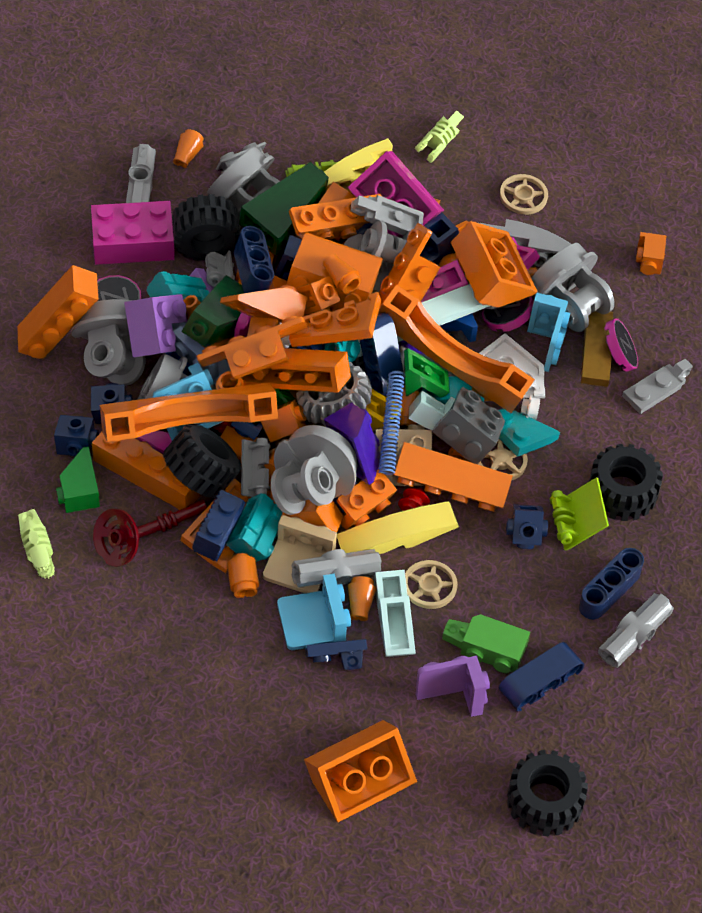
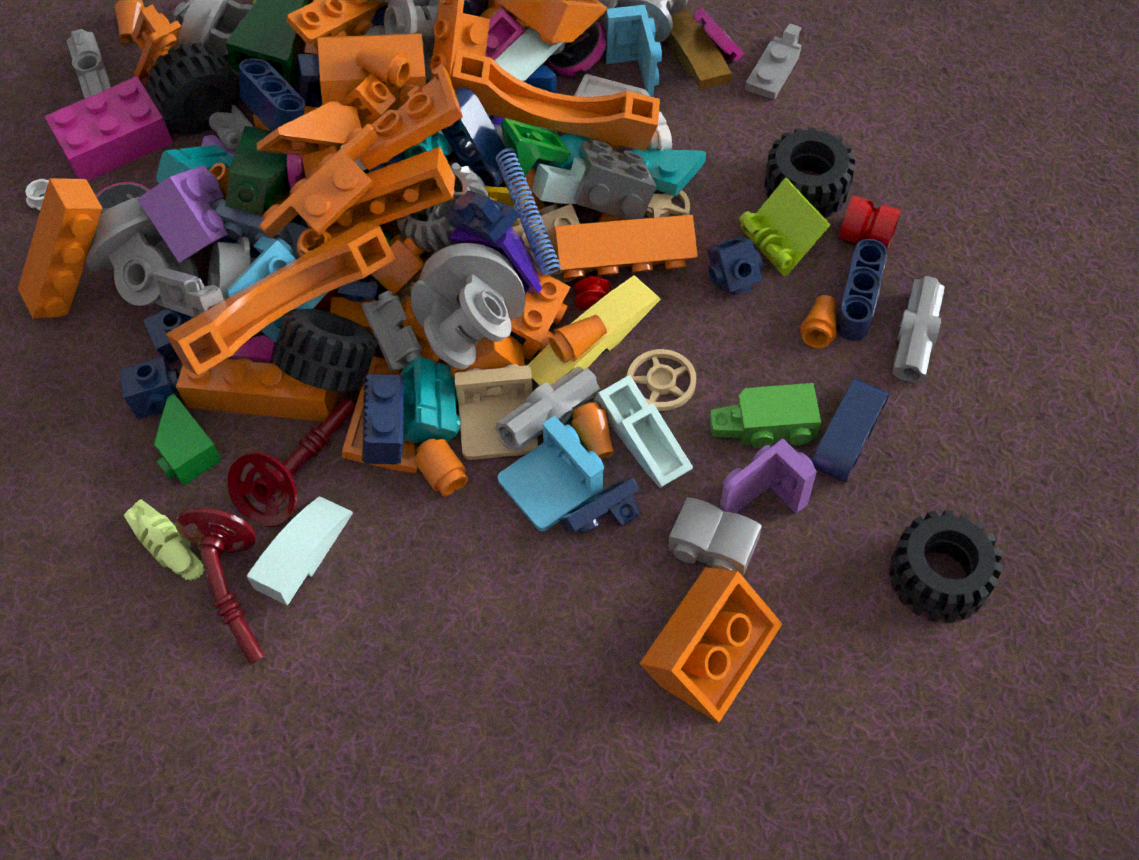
camera: 20 degrees left, 5 degrees up
none -> white plate [25,179,49,210]
none -> orange bracket [132,4,182,88]
none -> light grey hinge [152,268,224,317]
none -> dark red dish [175,508,265,665]
none -> light aqua slope [247,496,353,606]
none -> dark blue hinge [444,190,520,243]
none -> orange cone [549,314,607,363]
none -> light grey brick [669,498,762,576]
none -> orange cone [800,295,837,349]
none -> red wheel [839,195,901,250]

